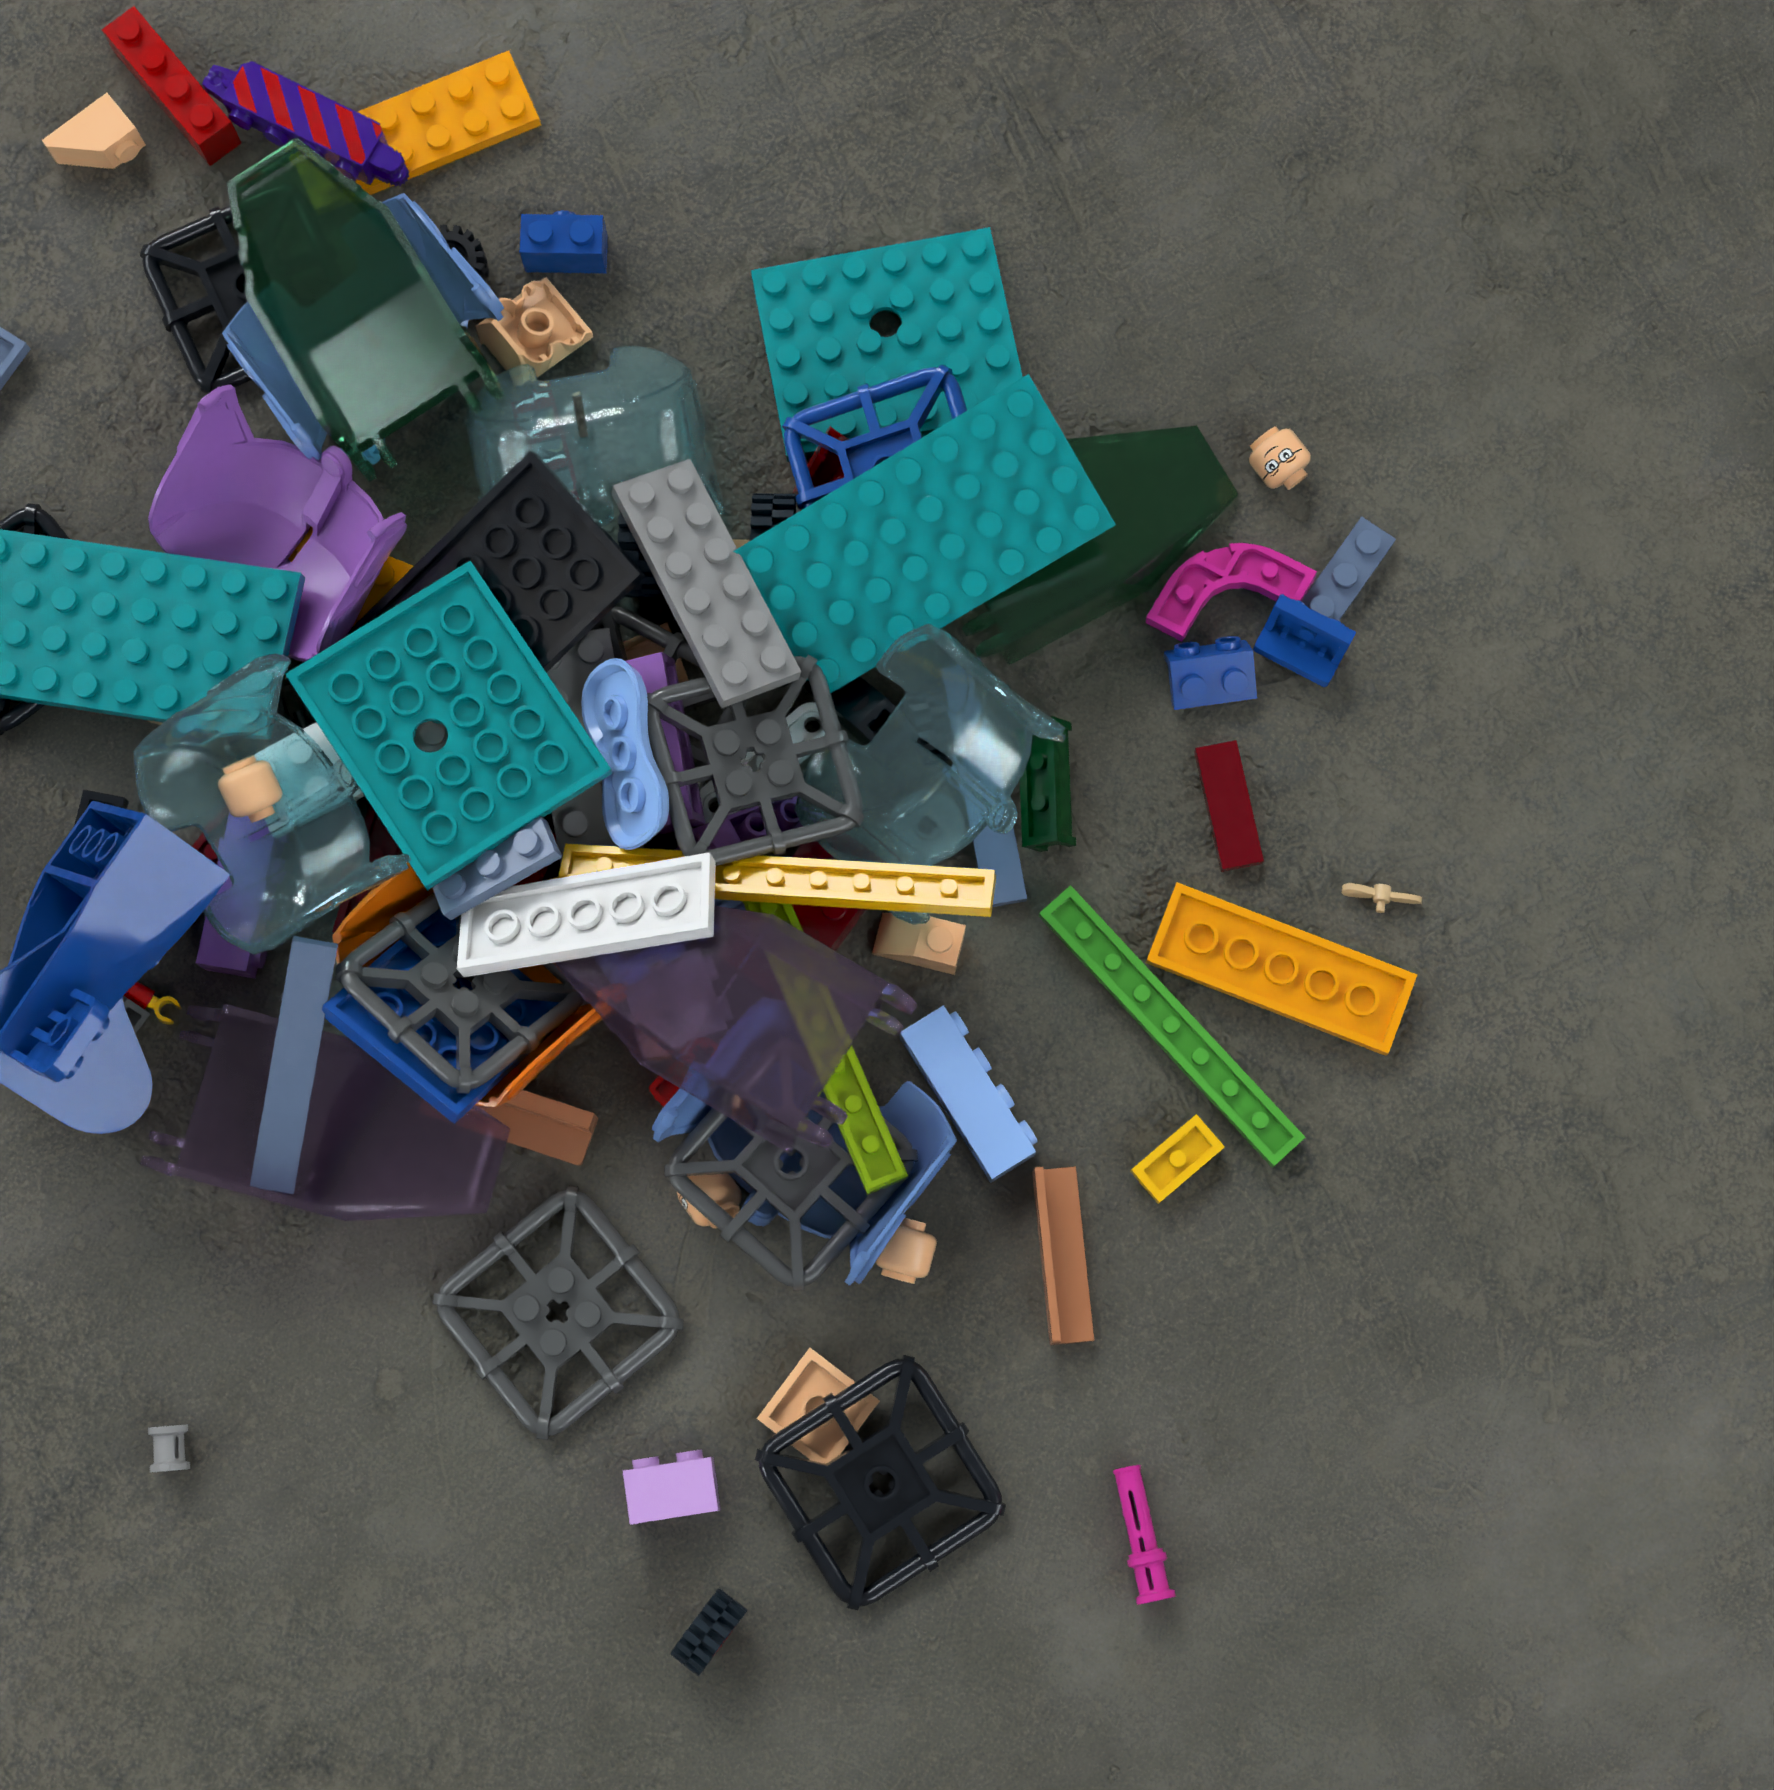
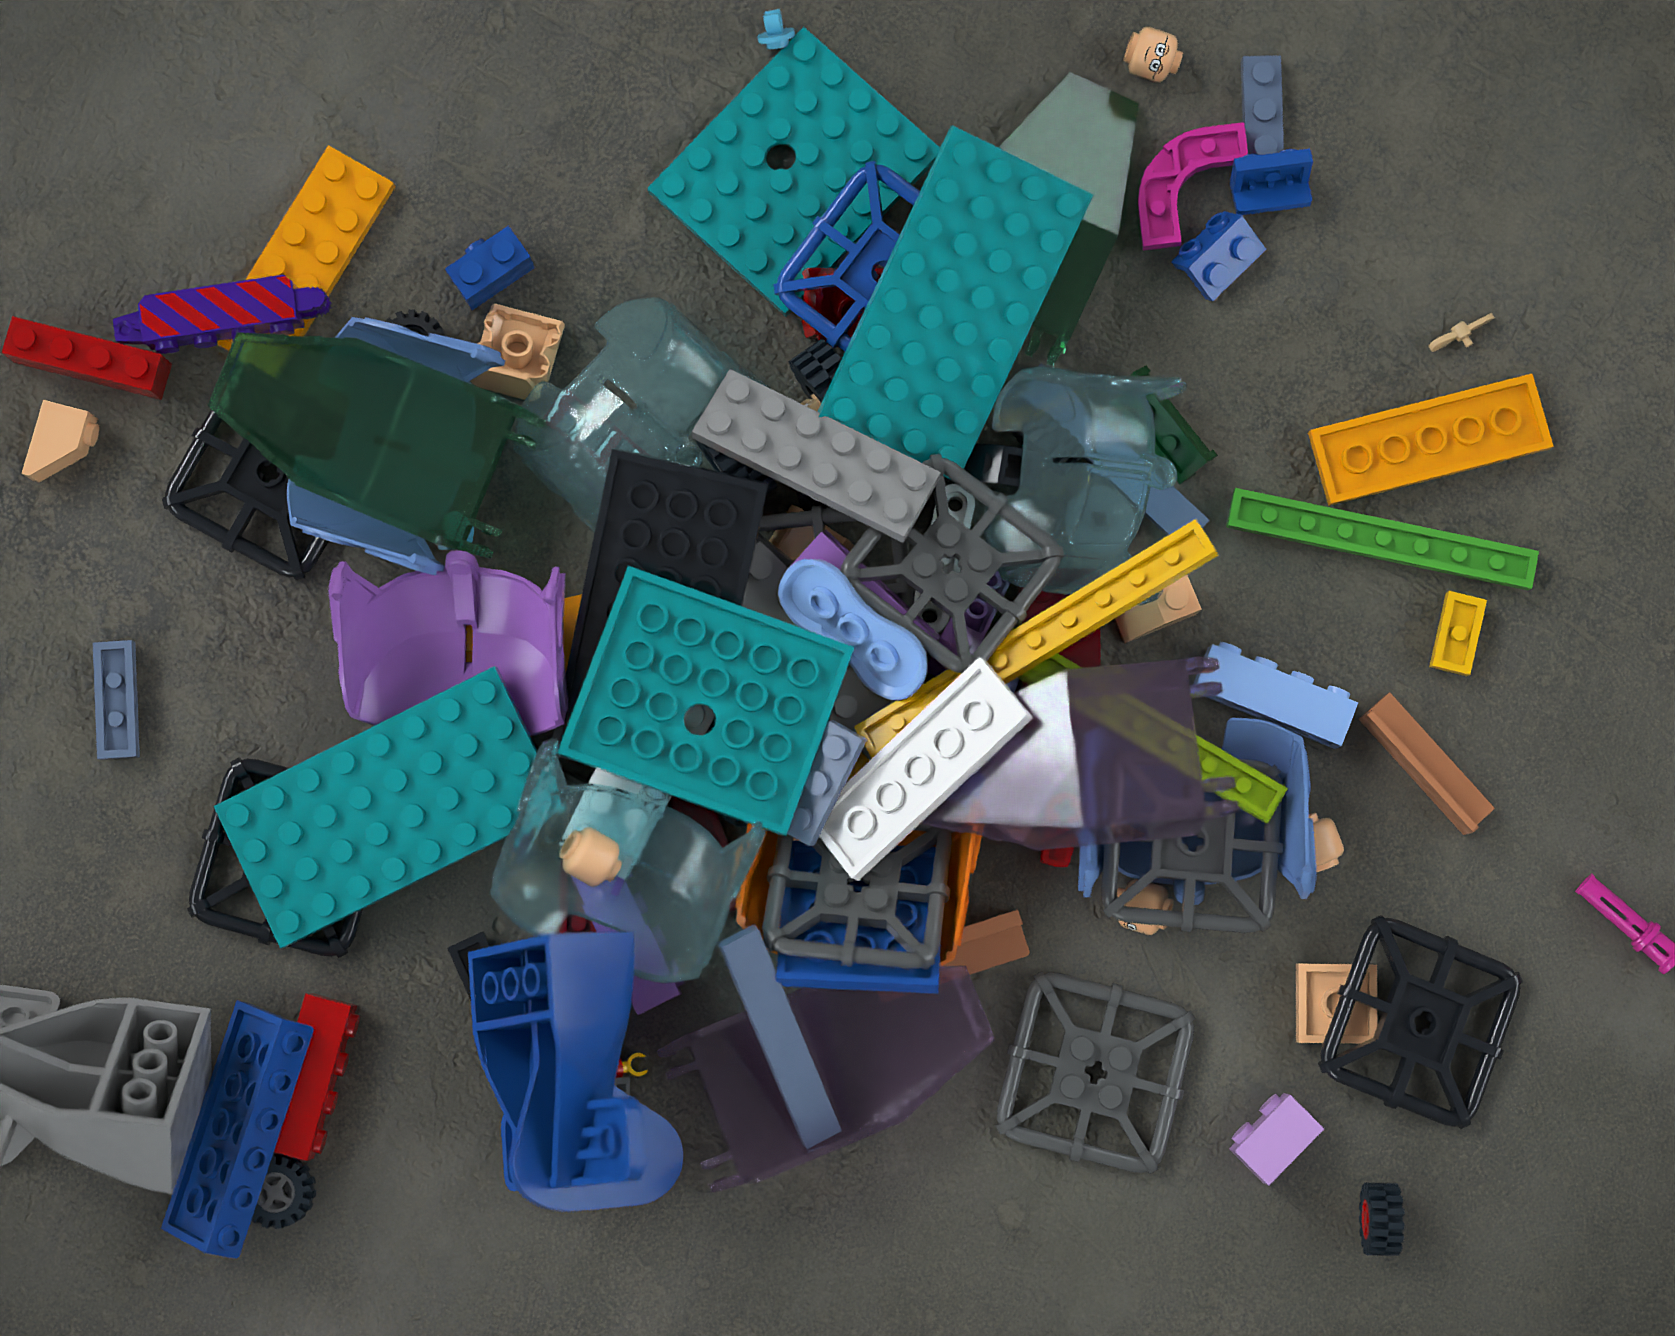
camera: 40 degrees left, 5 degrees up
dark red tile [1194,740,1264,872] -> none
none -> medium azure plate [757,9,795,49]

